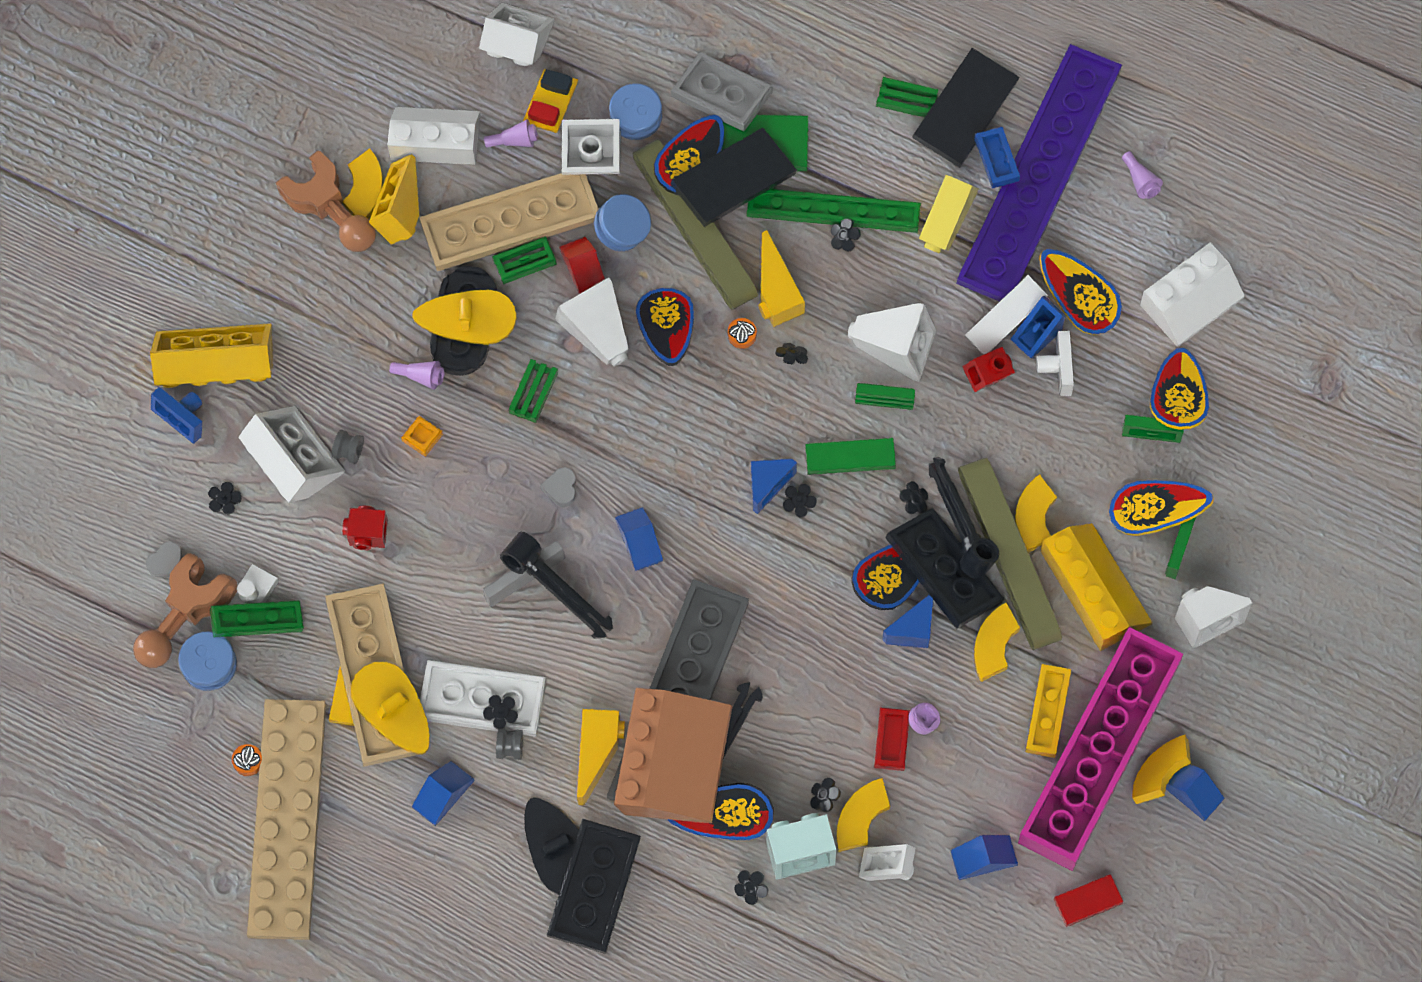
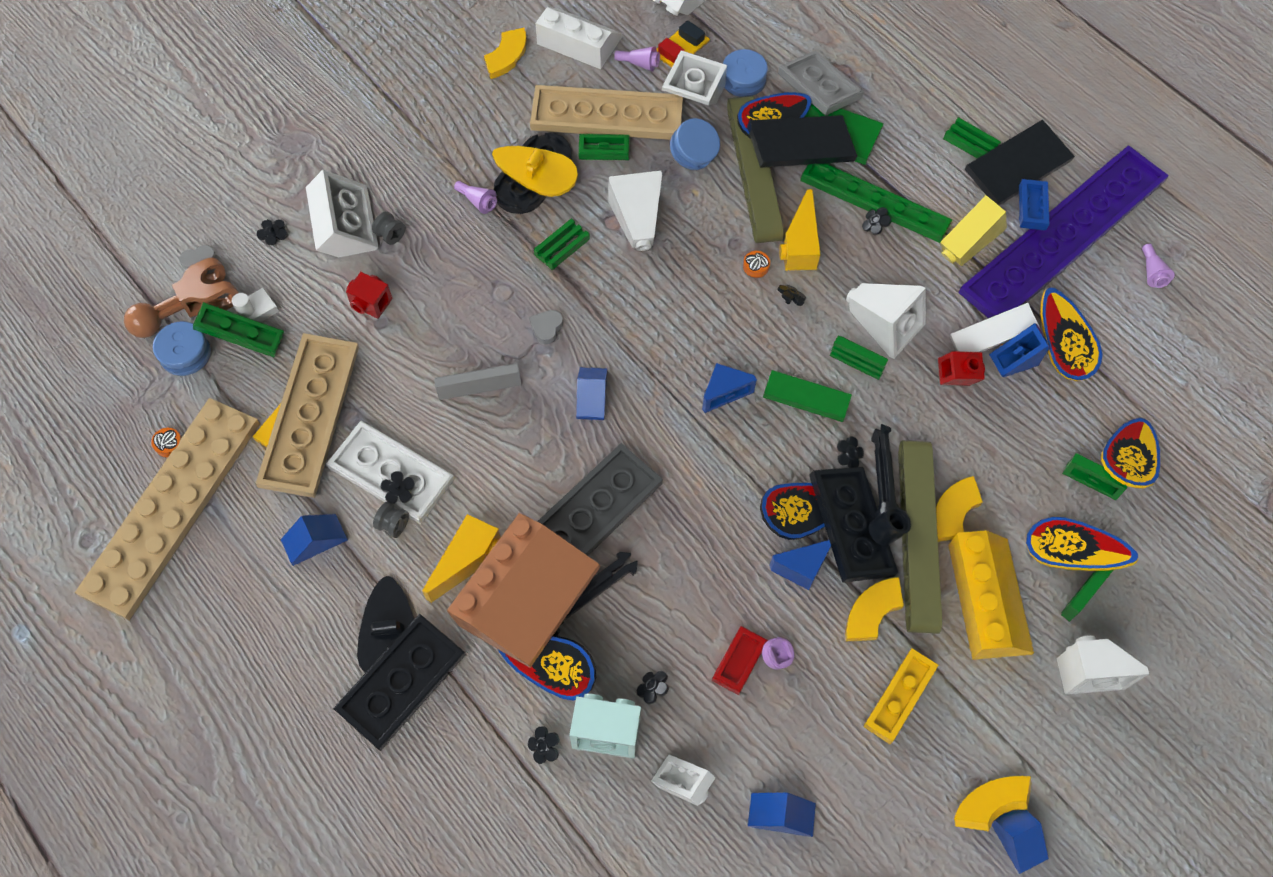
camera: 20 degrees right, 5 degrees down
yellow slope [150,324,273,388] -> none
blue tile [151,387,202,444] -> none
nougat piece [276,150,376,252] -> none
yellow shield [351,662,430,755] -> none
yellow slope [369,154,419,245] -> none
light orange tile [401,416,443,457] -> none
black piece [500,532,613,639] -> none
red slope [559,237,605,294] -> none
shield [636,288,694,366] -> none
black plant [783,484,817,518] -> none
yellow tile [836,778,890,852] -> none
dark pink brick [1018,627,1184,871] -> none
white tile [1036,331,1074,396] -> none
white slope [1140,242,1245,347] -> none

